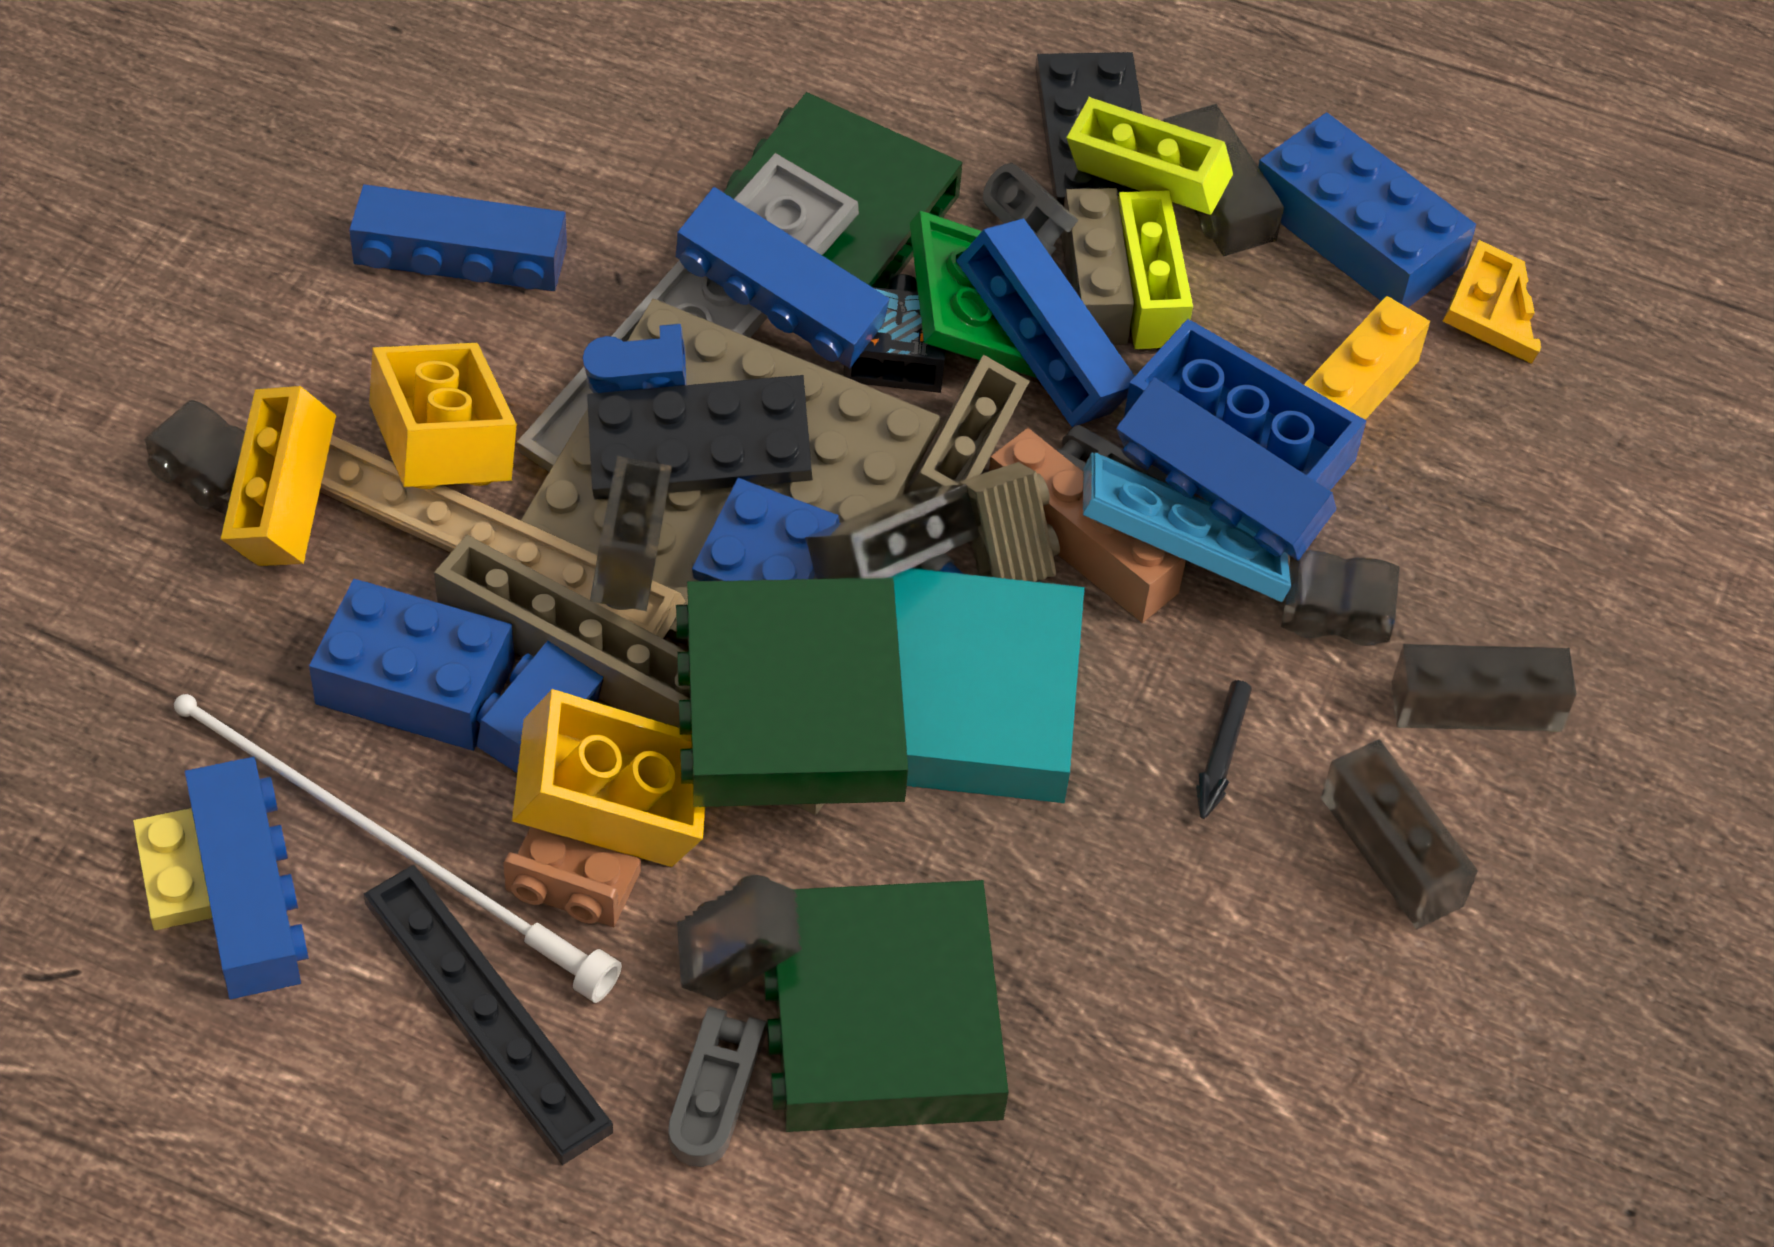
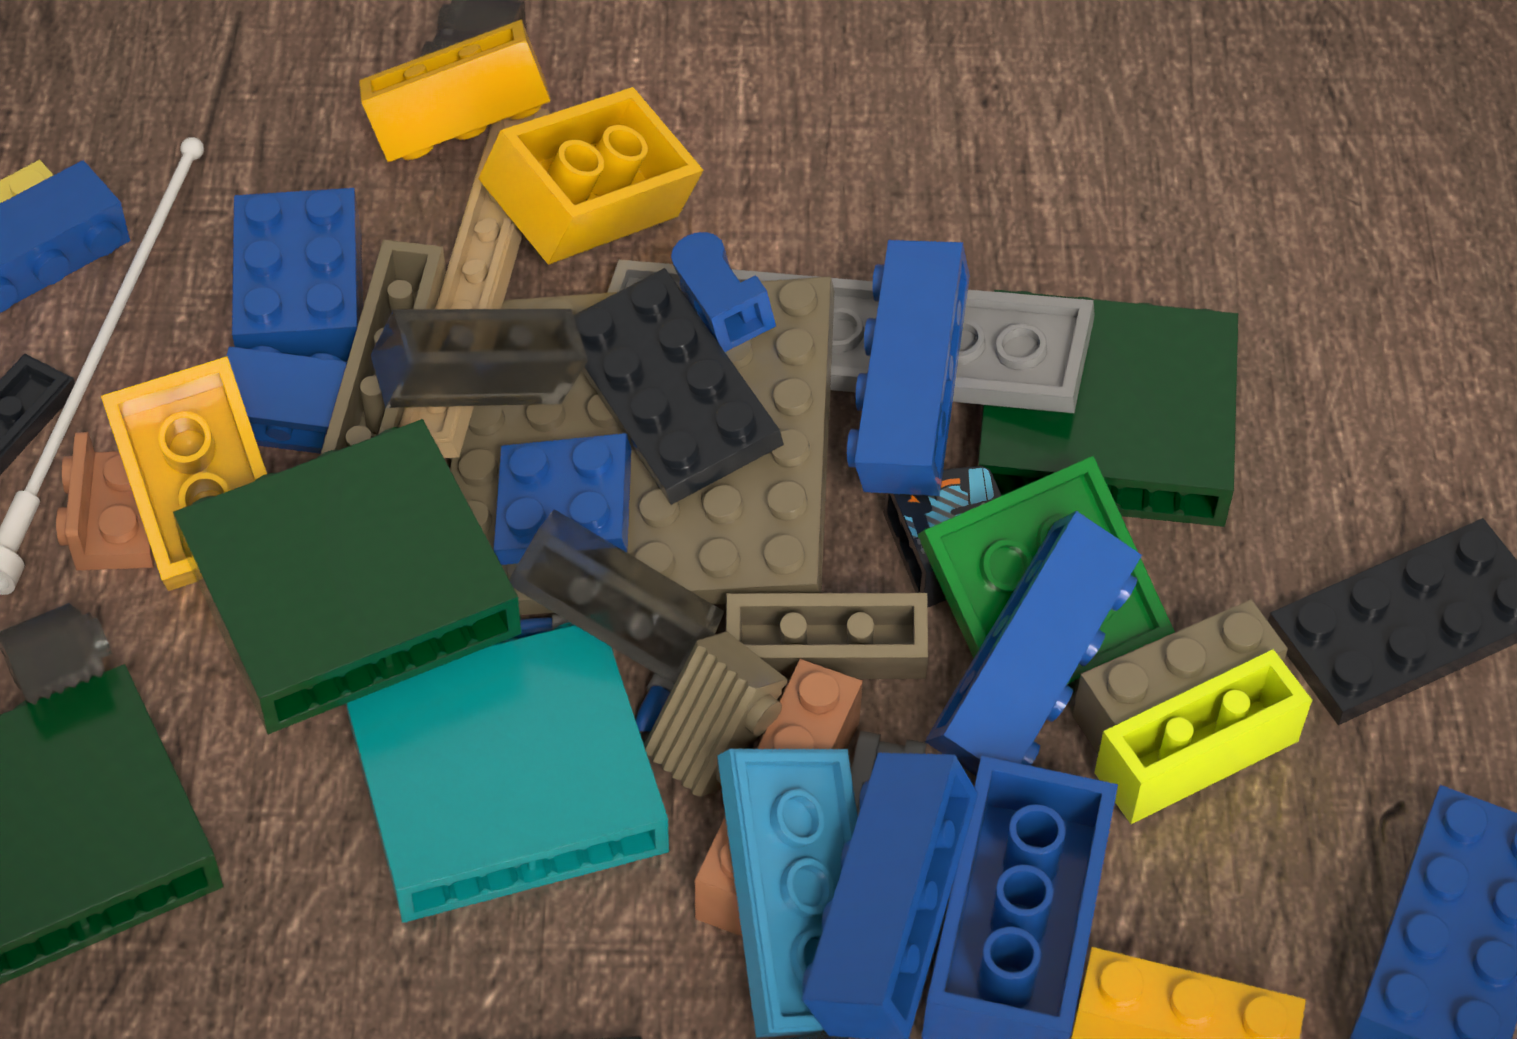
camera: 70 degrees right, 0 degrees up
blue brick [349,184,567,291] -> none
dark grey plate [983,163,1078,256] -> none
neon yellow brick [1067,97,1233,215] -> none
clear smoke brick [1163,104,1284,257] -> none

